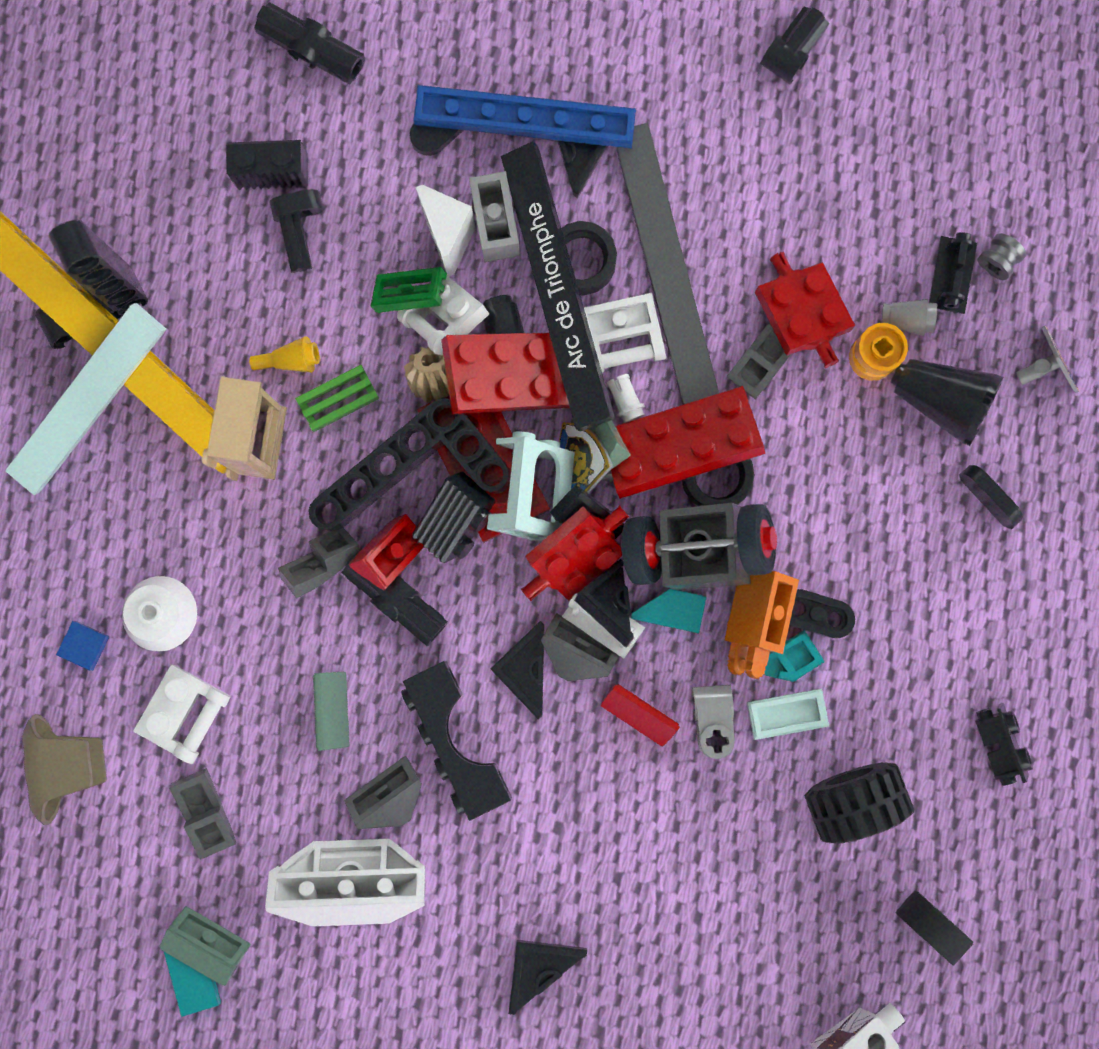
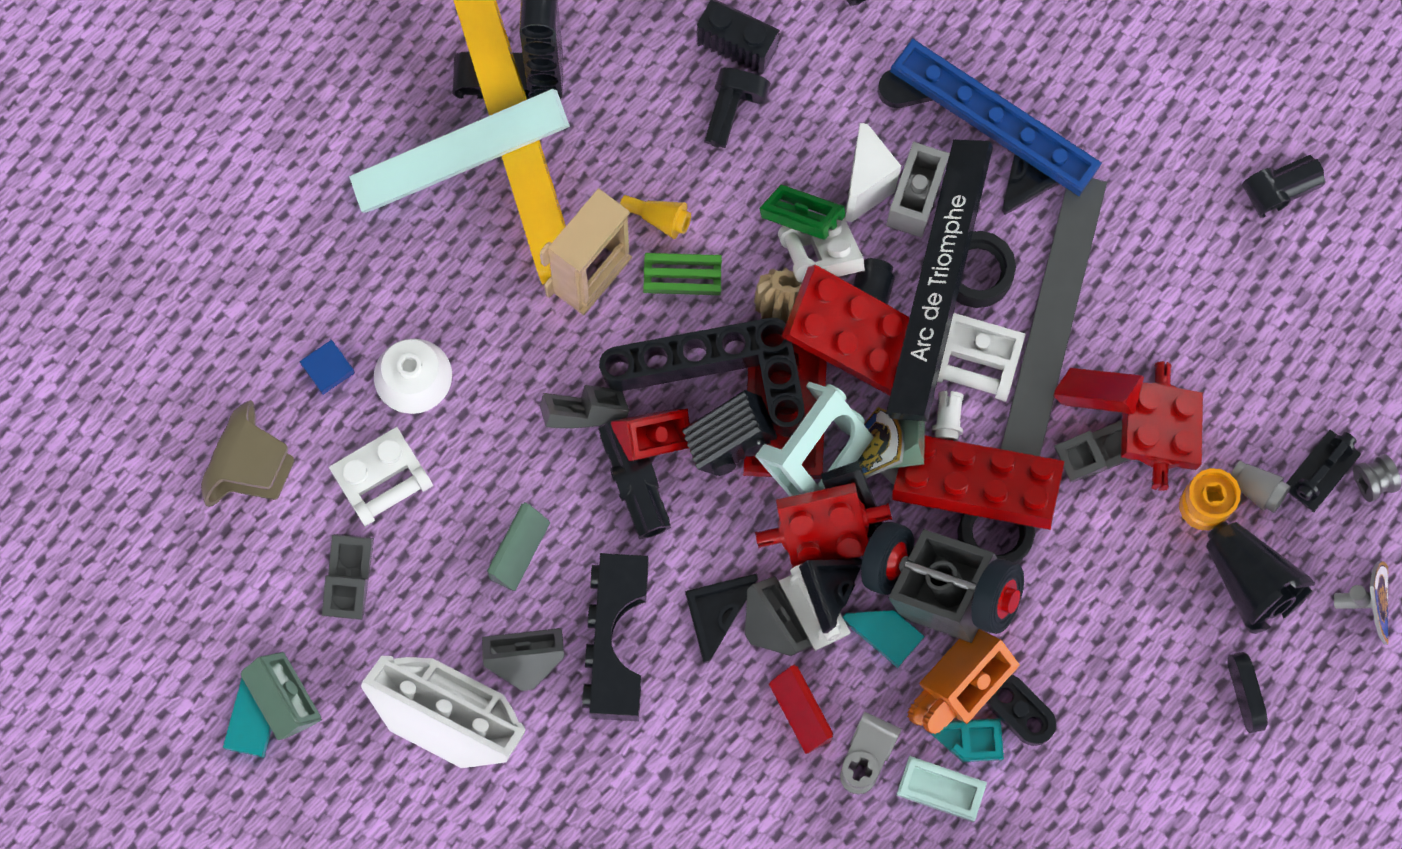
camera: 25 degrees right, 10 degrees down
none -> red slope [1053,368,1144,414]

